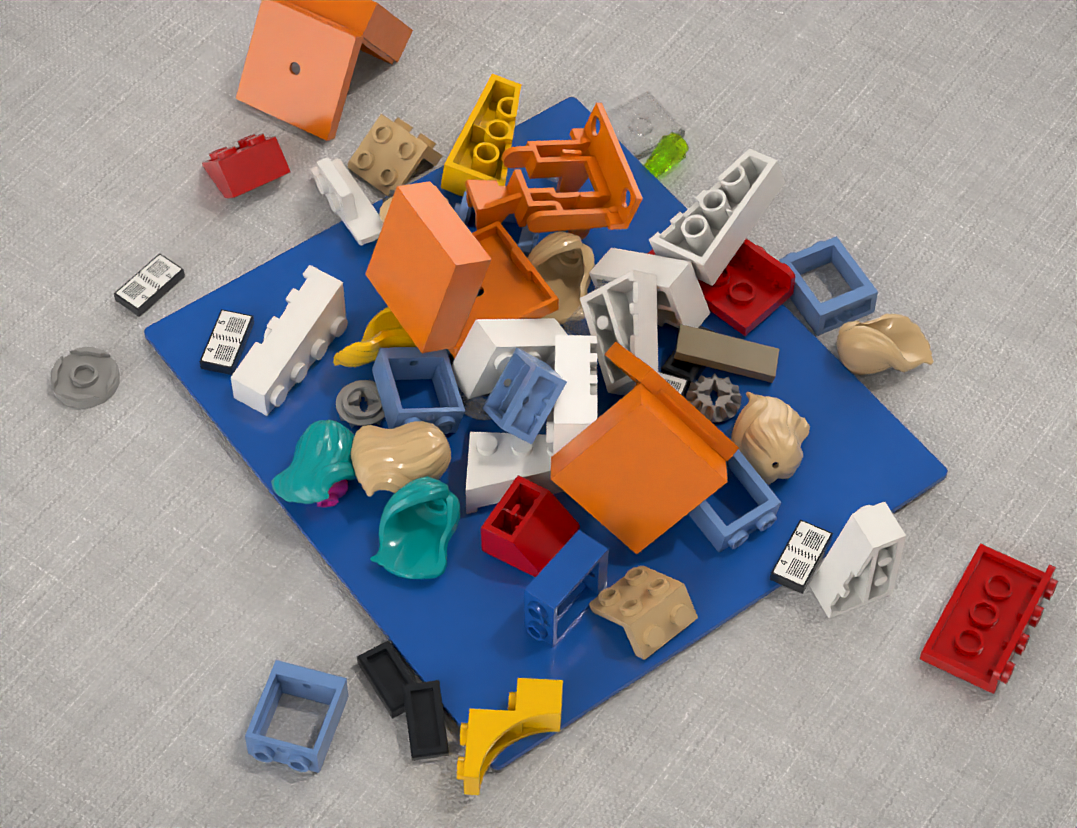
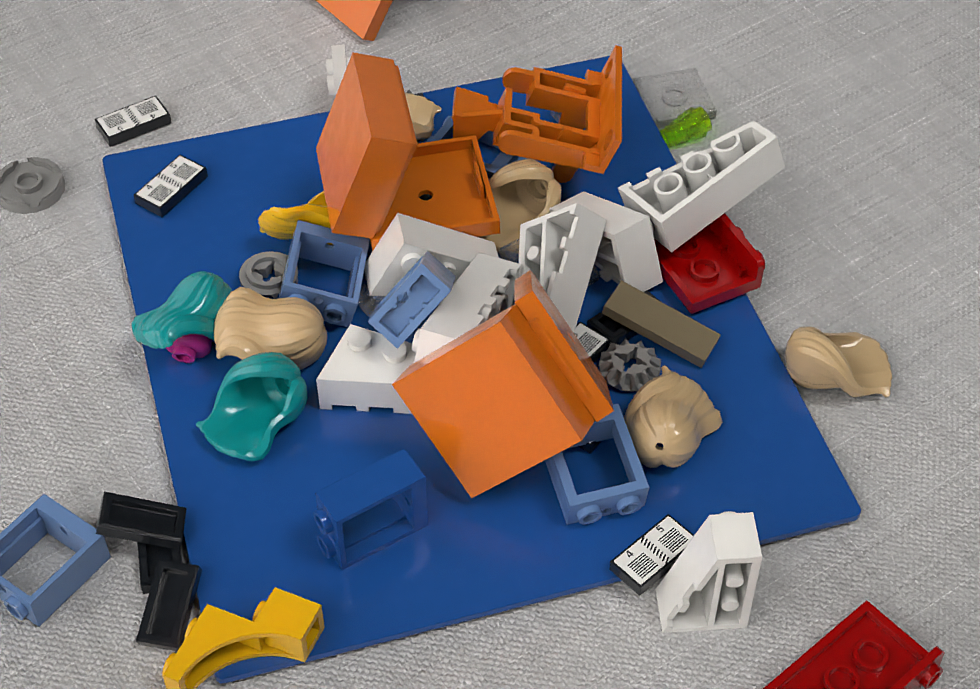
camera: 20 degrees right, 5 degrees down
red slope [202,133,291,198] -> none
white wedge [231,265,348,416] -> none
tan bracket [348,114,442,196] -> none
yellow wedge [441,73,522,197] -> none
red slope [481,475,580,577] -> none
tan bracket [589,566,698,660] -> none
medium blue window [779,236,878,336] -> none
none -> black tile [96,491,186,550]

